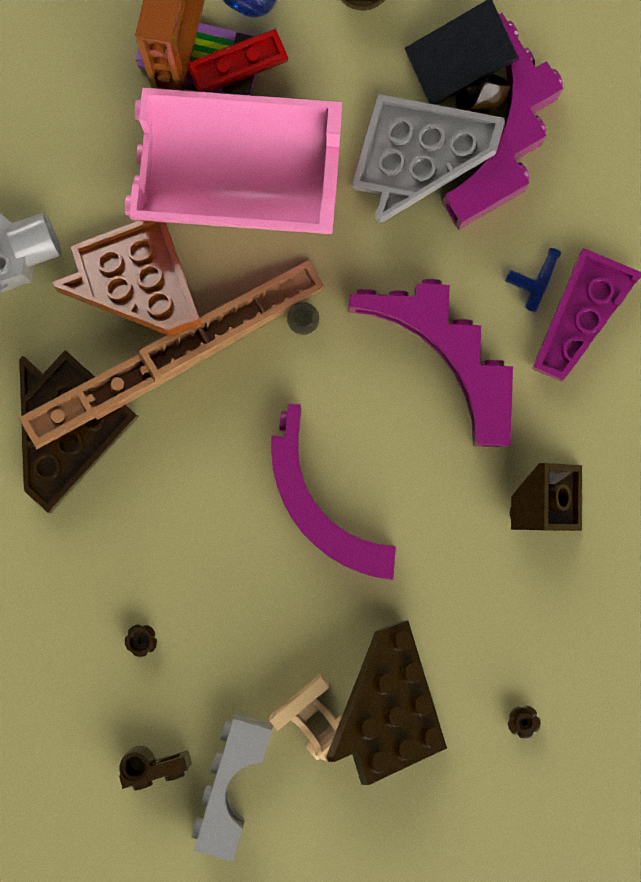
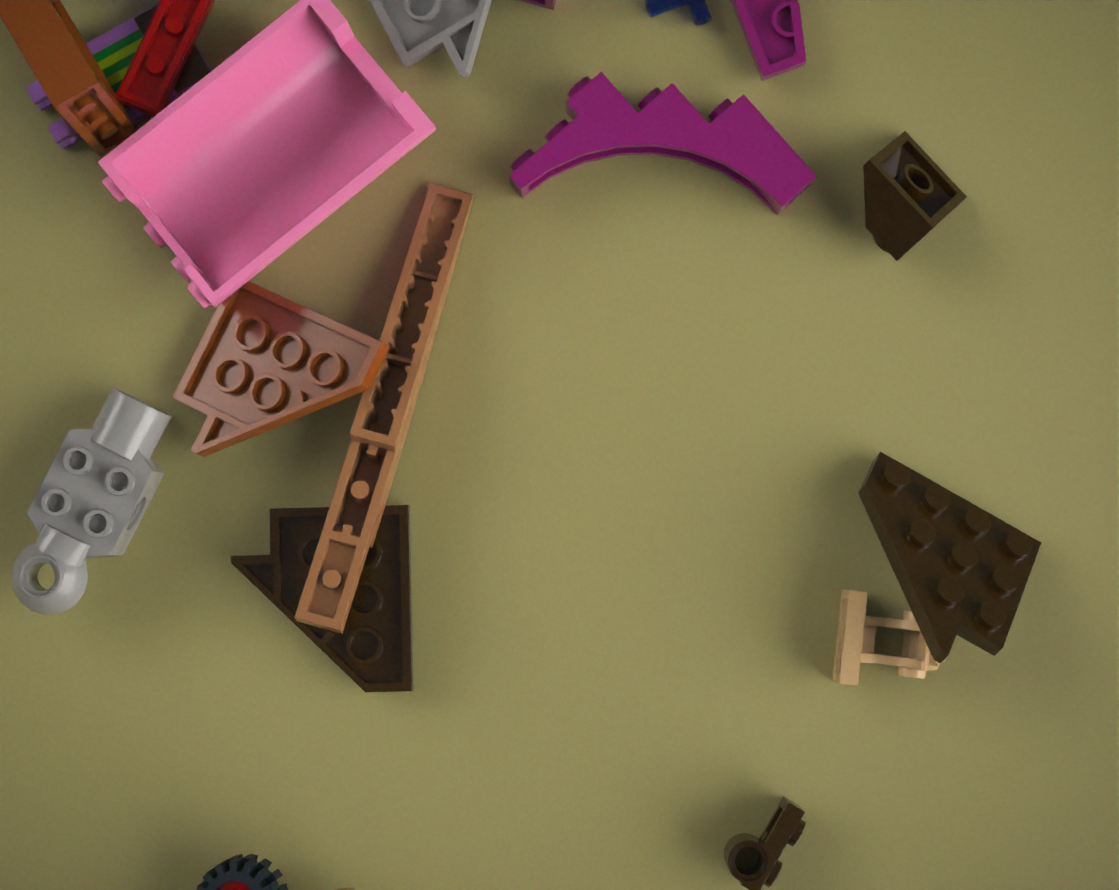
camera: 45 degrees left, 0 degrees up
dark brown plate [125,624,157,657] -> none
light grey arch [191,713,273,862] -> none
magenta arch [271,404,396,580] -> none
clear smoke plate [287,302,319,335] -> none
dark brown plate [508,706,541,739] -> none

